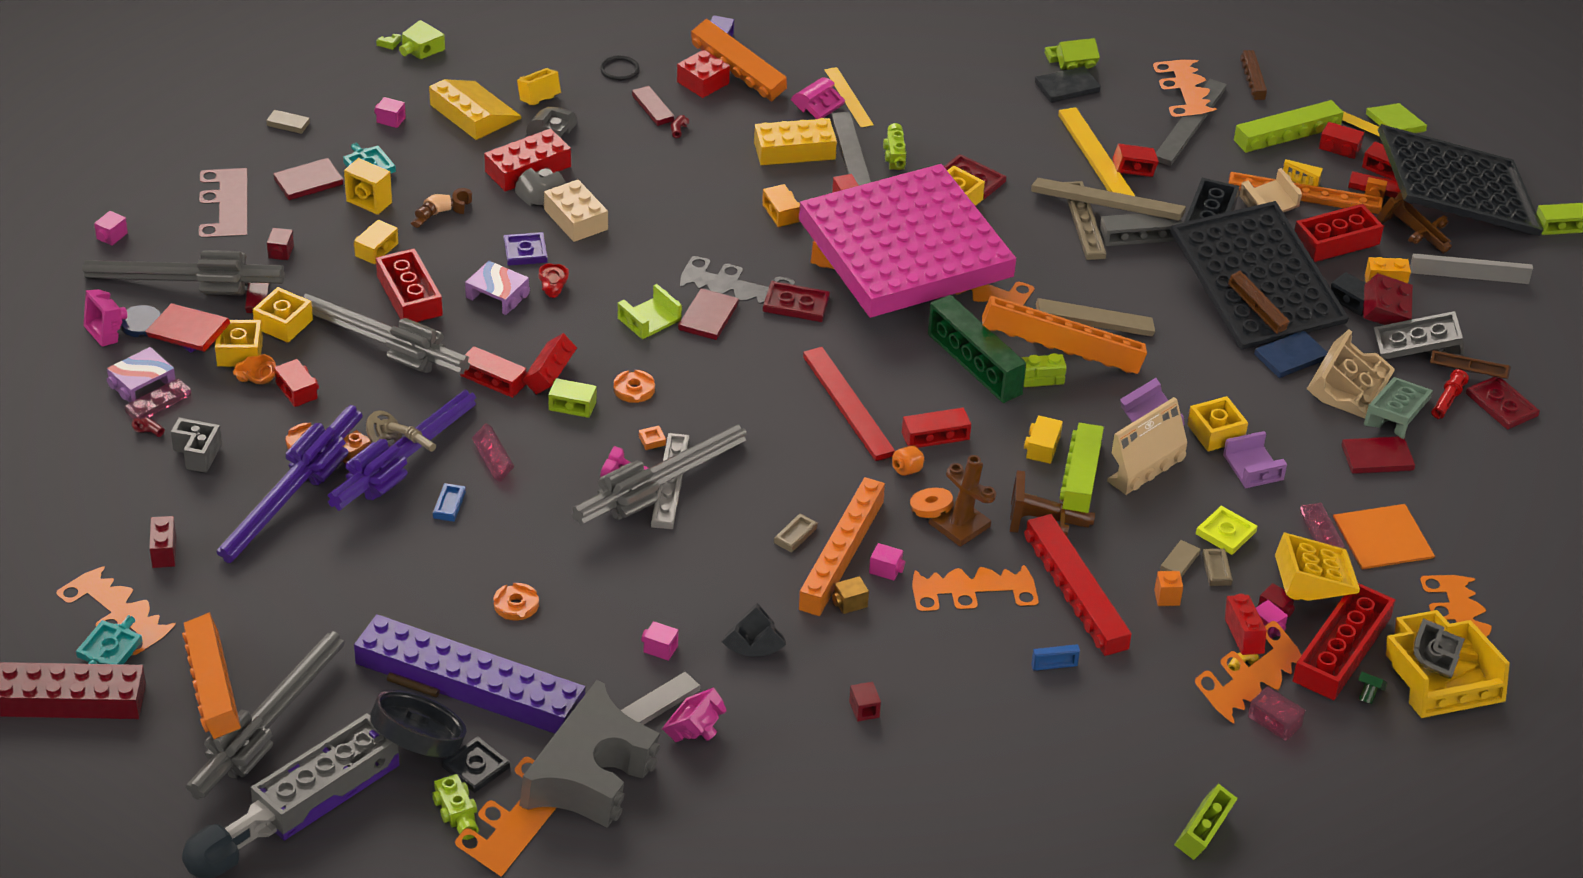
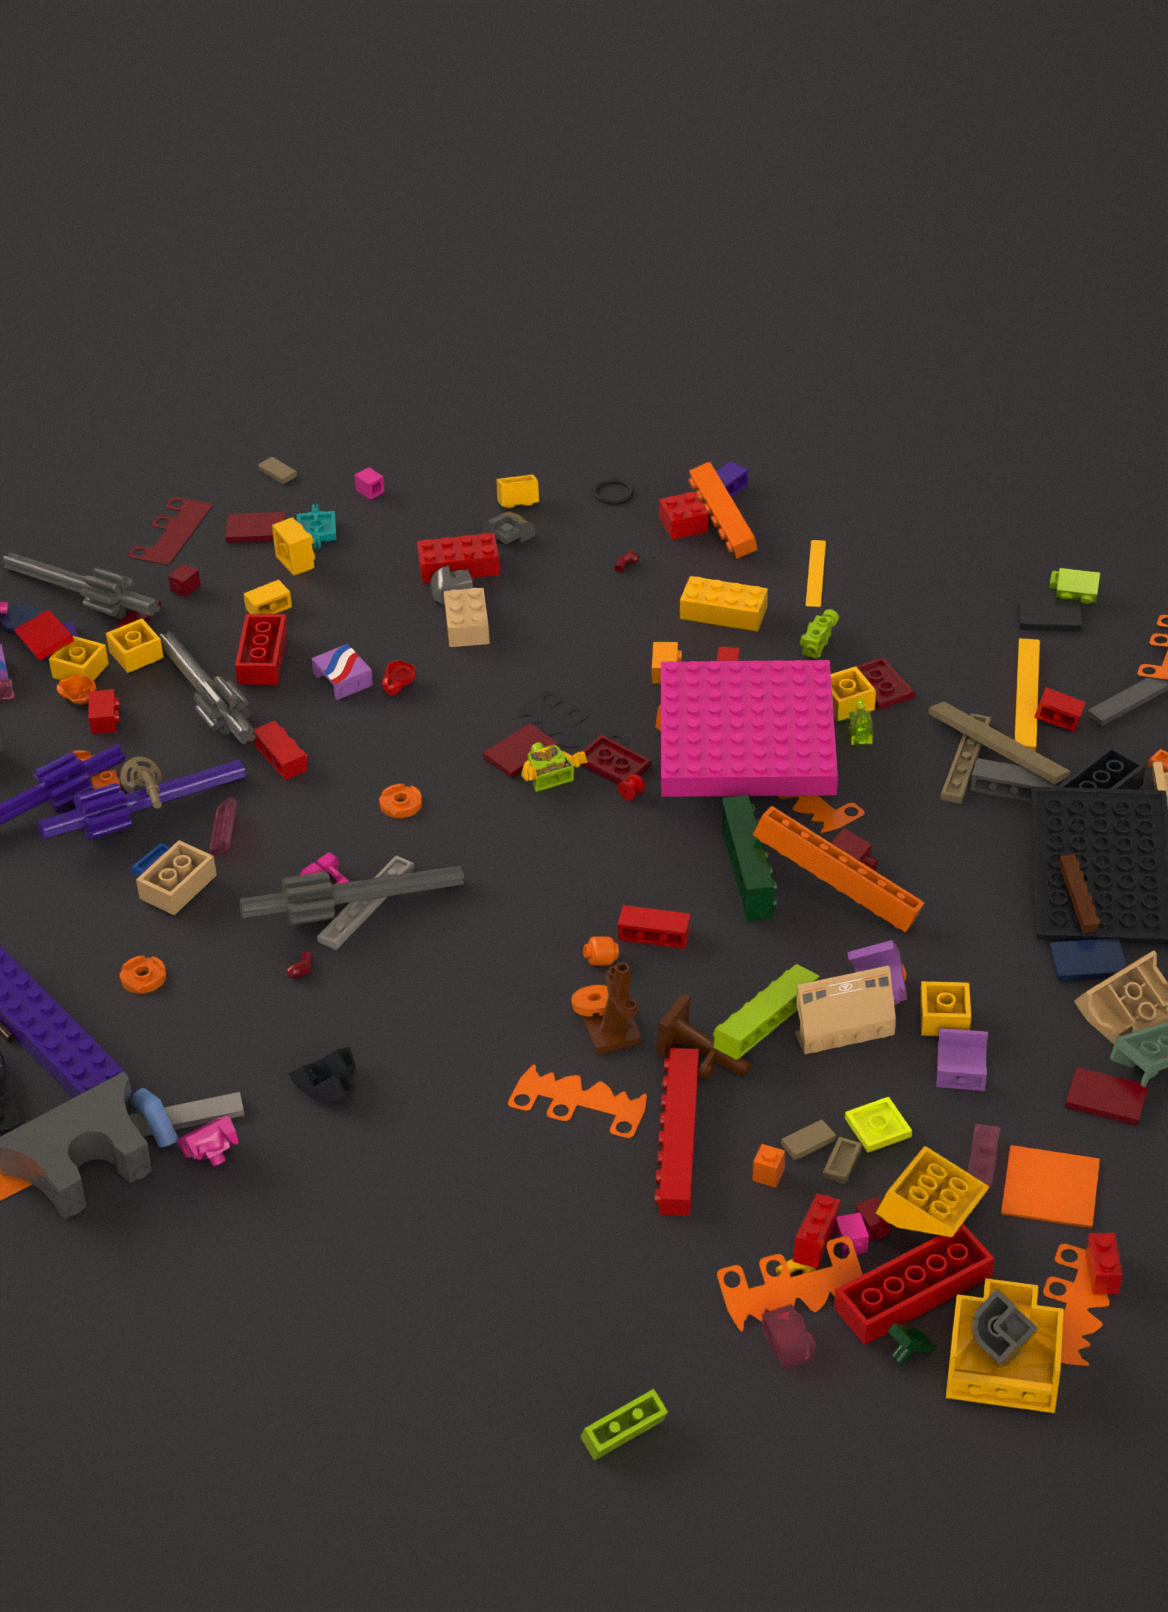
camera: 30 degrees right, 0 degrees up
dark pink brick [94,211,128,246] -> none
lime tile [376,34,401,50] -> none
lime torso [399,20,445,59] -> none
reddish brown piece [411,188,472,228] -> none
yellow slope [429,79,521,140] -> none
tile [504,232,548,266] -> none
red brick [522,333,577,395] -> none
lime brick [548,378,597,418] -> none
lime panel [618,284,682,339] -> none
tile [632,86,674,126] -> none
orange plate [639,426,666,450] -> none
dark pink brick [641,621,679,661] -> none
dark tan tile [774,514,818,553] -> none
dark pink brick [791,78,846,119] -> none
orange brick [799,477,885,616] -> none
tile [803,347,895,461] -> none
tile [831,112,871,186] -> none
pearl gold brick [832,576,869,614] -> none
dark red brick [849,681,881,722] -> none
dark pink brick [869,543,905,581] -> none
lime brick [1021,353,1066,387] -> none
yellow brick [1024,415,1063,464] -> none
blue tile [1031,644,1080,671] -> none
dark tan tile [1036,298,1155,337] -> none
none -> medium blue brick [131,1088,178,1147]
none -> tan brick [136,840,217,915]
none -> dark red arm [287,952,313,979]
none -> torso [521,742,588,792]
none -> red wheel [618,774,645,801]
none -> clear neon green brick [848,700,873,745]
none -> red brick [1086,1233,1122,1294]

